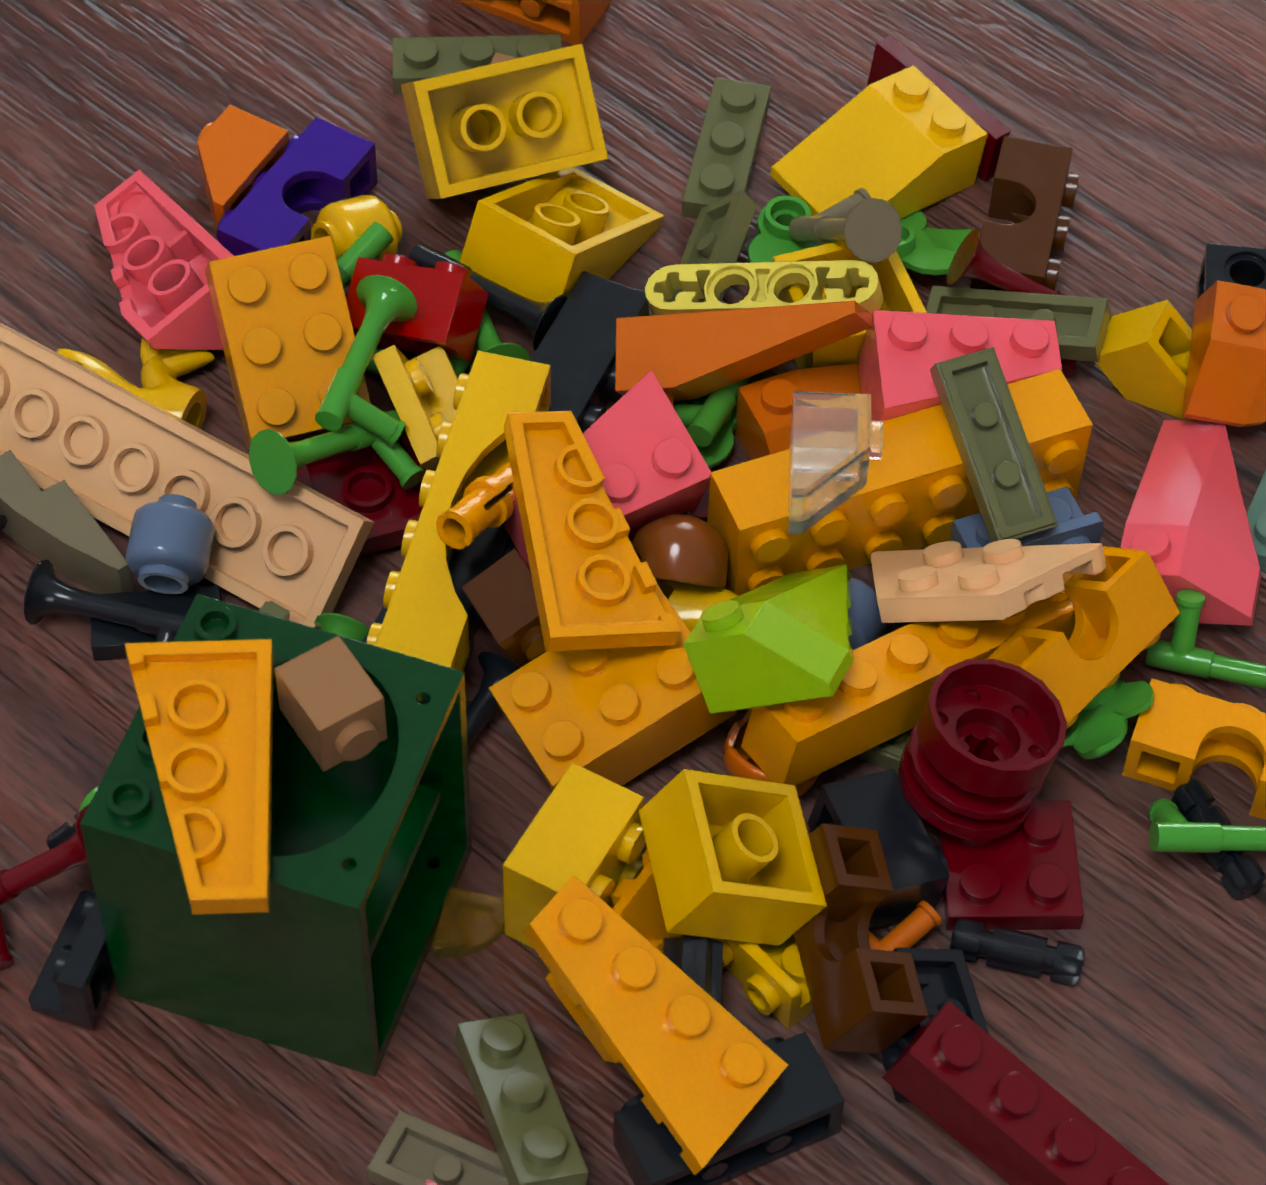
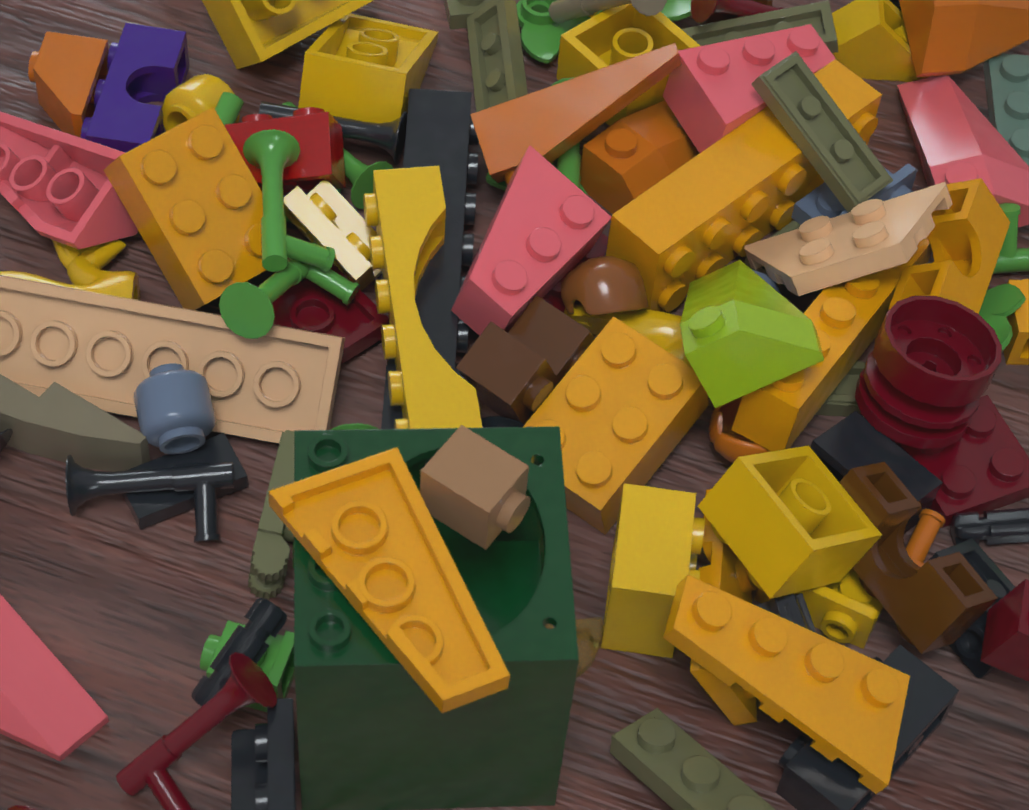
camera: 25 degrees left, 0 degrees up
light orange pin [436,459,516,550] -> none
light orange wing [504,411,681,651] -> none
light yellow beam [645,260,884,315] -> none
clear slope [788,391,883,534] -> none

